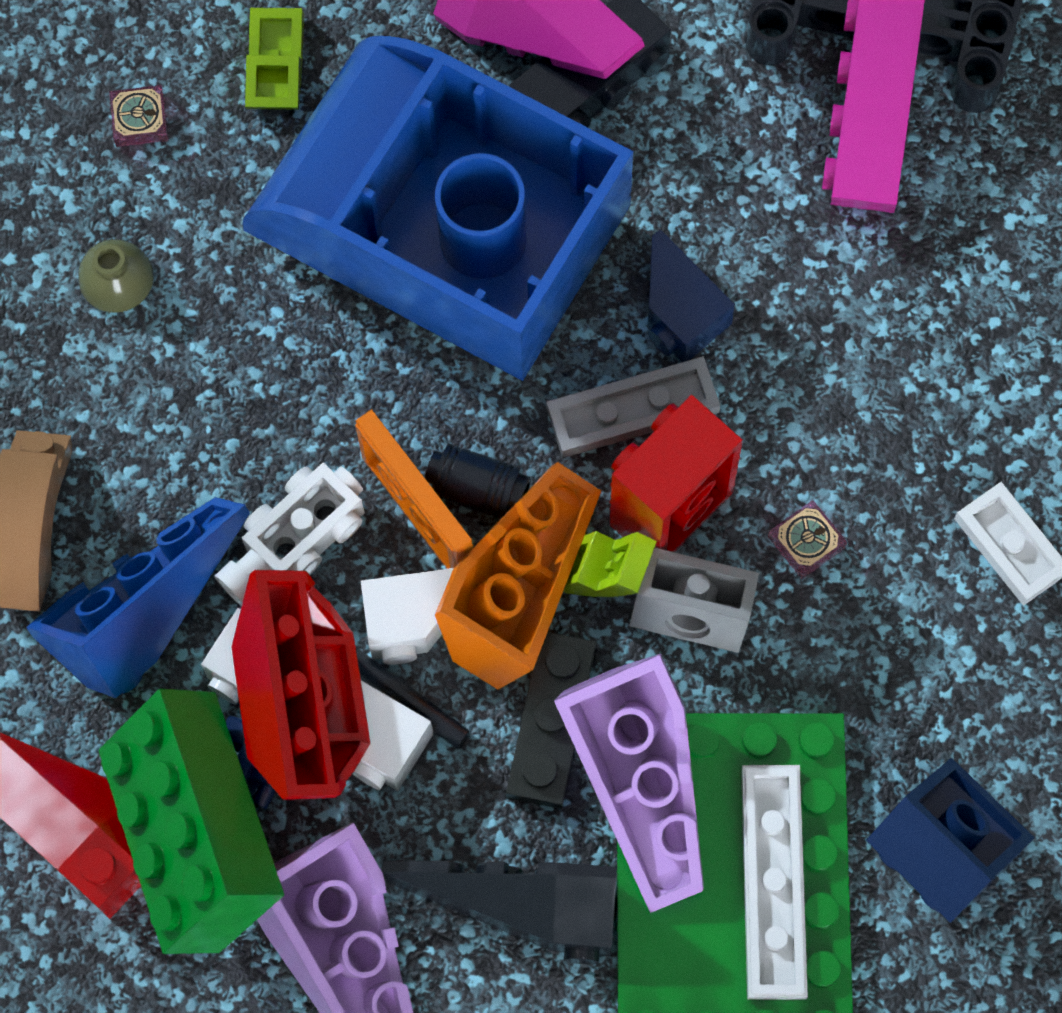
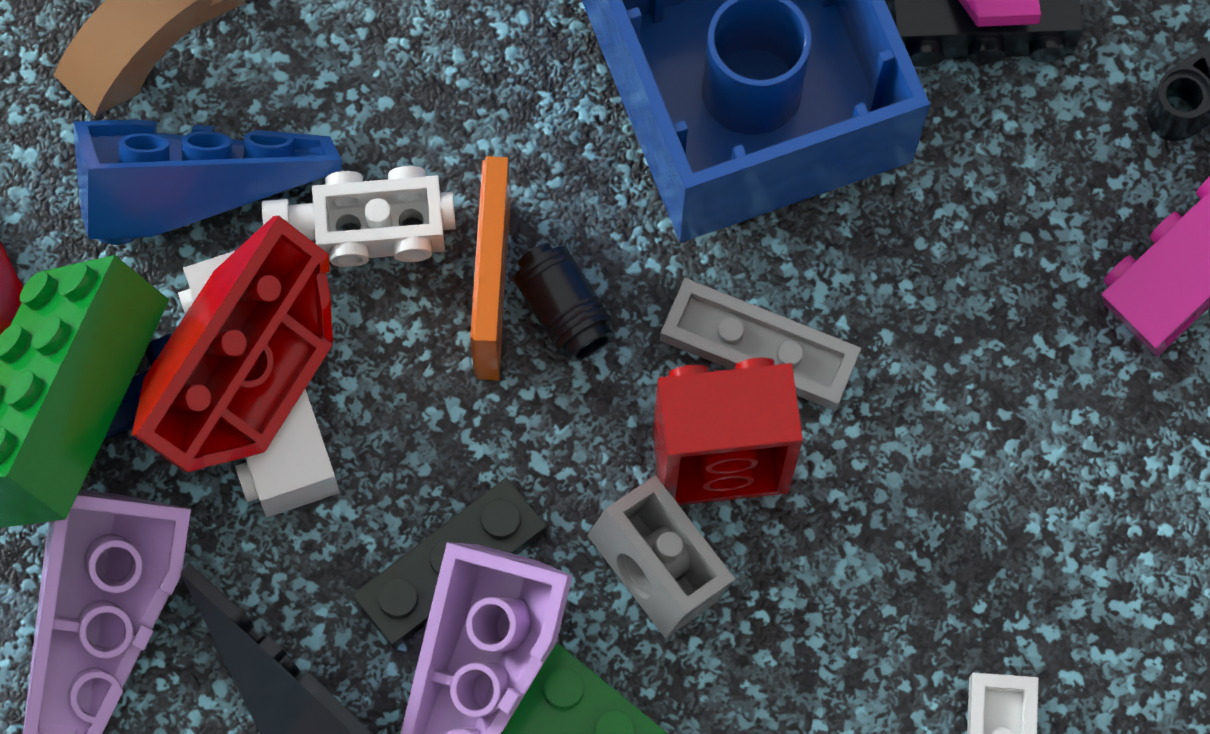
camera: 35 degrees right, 0 degrees up
black bar [355,646,471,750] -> none
white slope [361,568,454,665] -> none
orange wedge [435,462,601,690] -> none
lime slope [563,531,657,597] -> none
dark blue slope [648,229,735,362] -> none
tile [768,500,847,579] -> none

